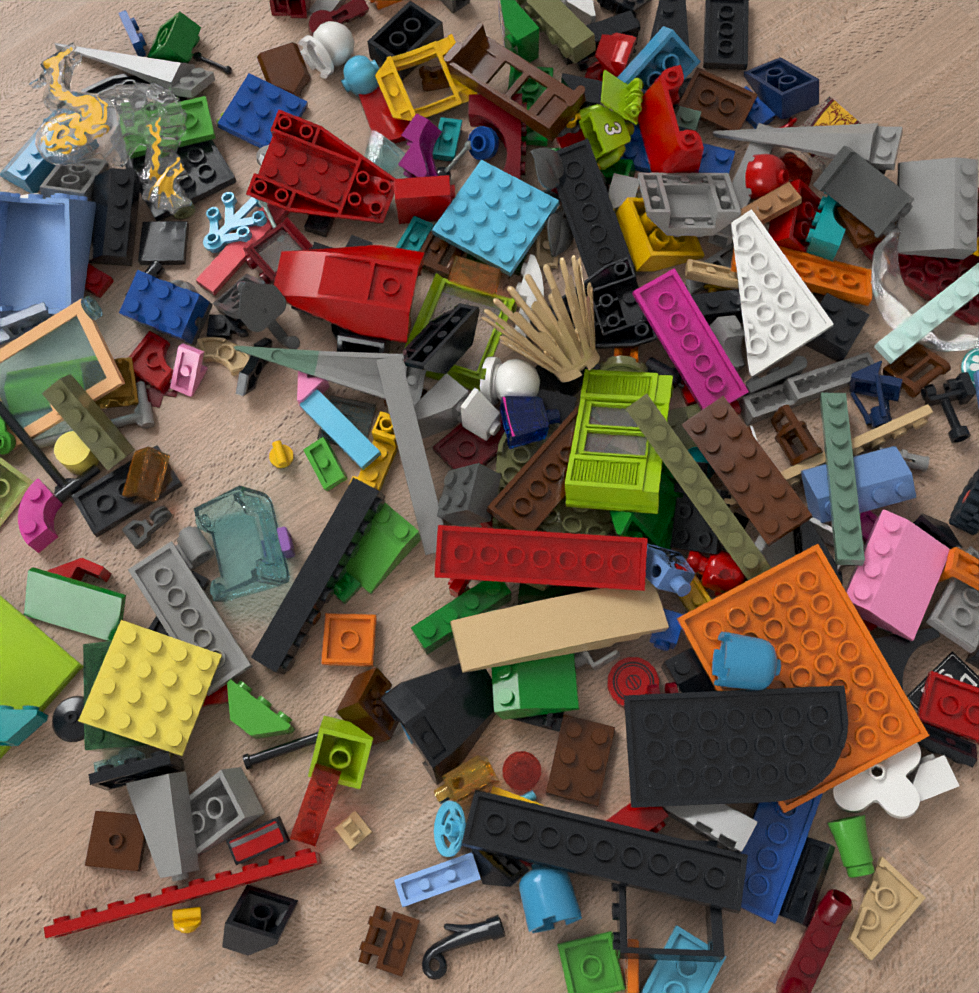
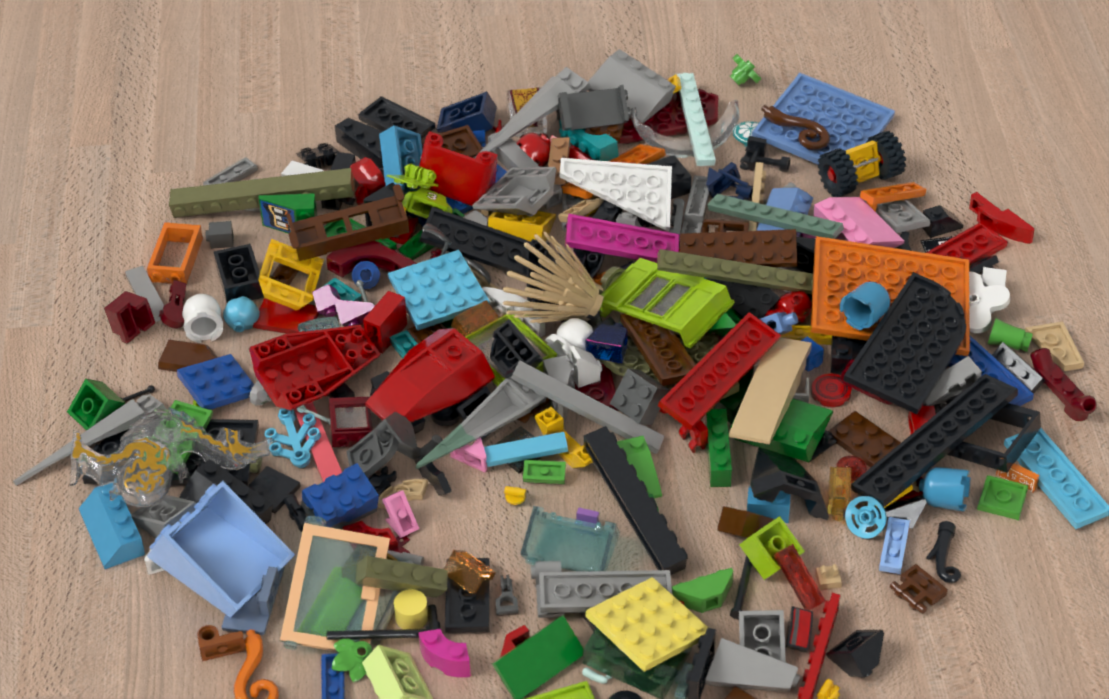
camera: 60 degrees left, 25 degrees down
plate [118,10,147,57] -> none
orange plate [321,613,377,667] -> none
reddish brown plate [883,342,951,398] -> none

